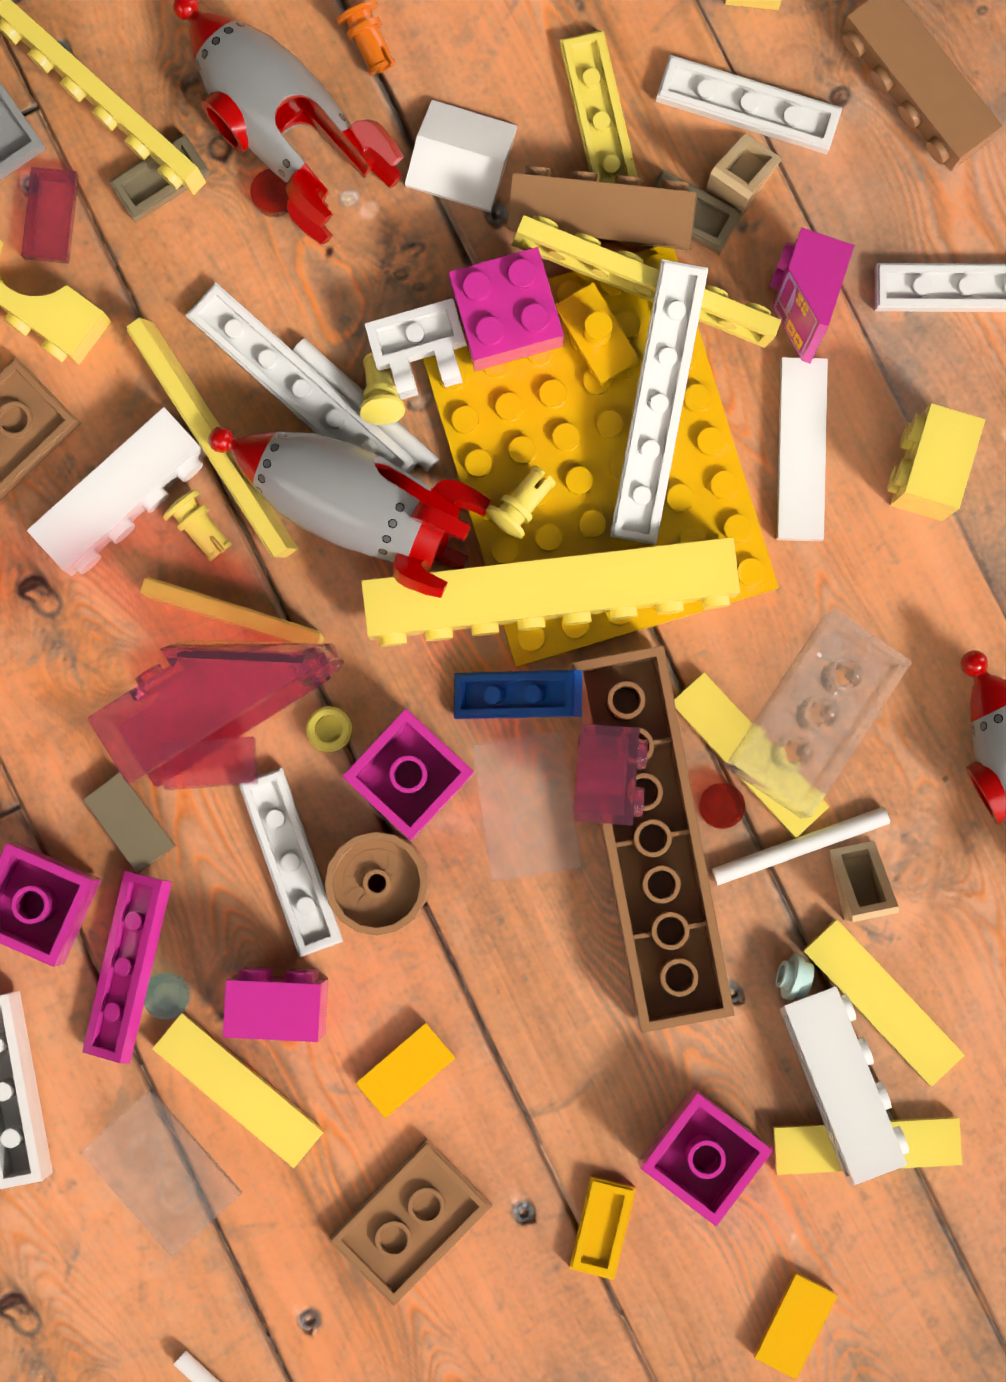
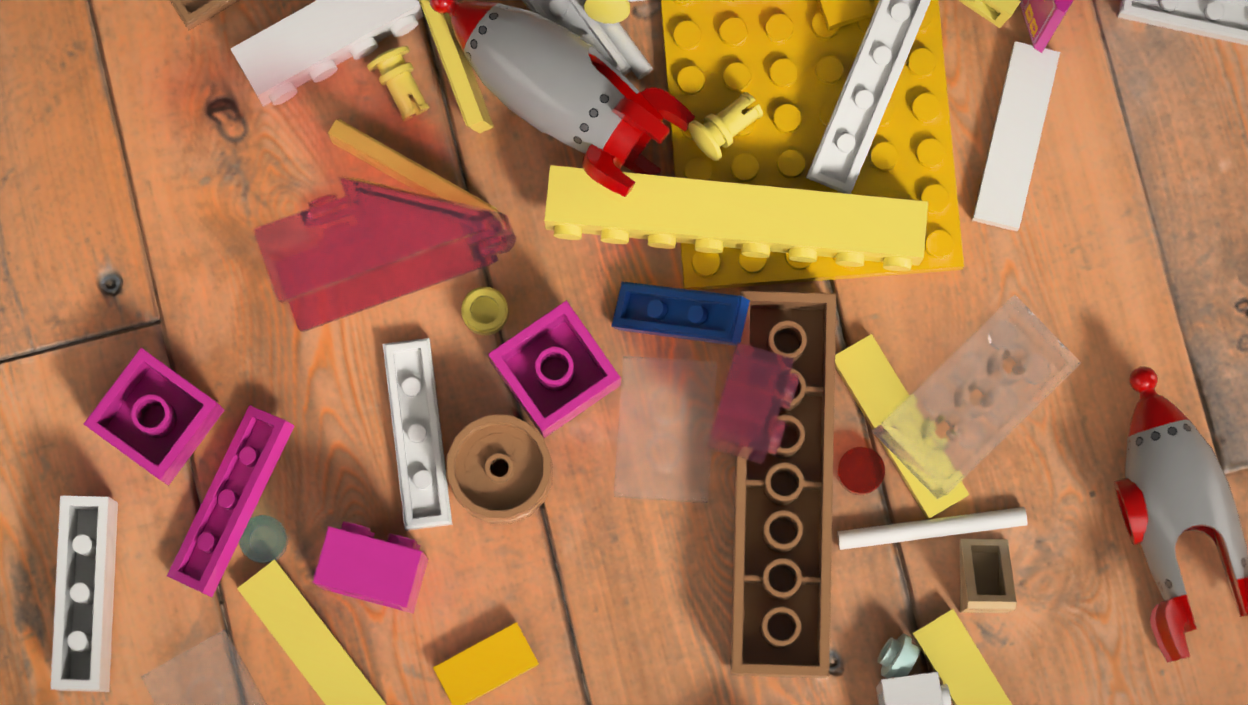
camera: 10 degrees right, 5 degrees down
dark tan tile [83,772,176,873] -> none
clear pink tile [162,736,258,790] -> none
light yellow brick [887,403,986,521] -> none

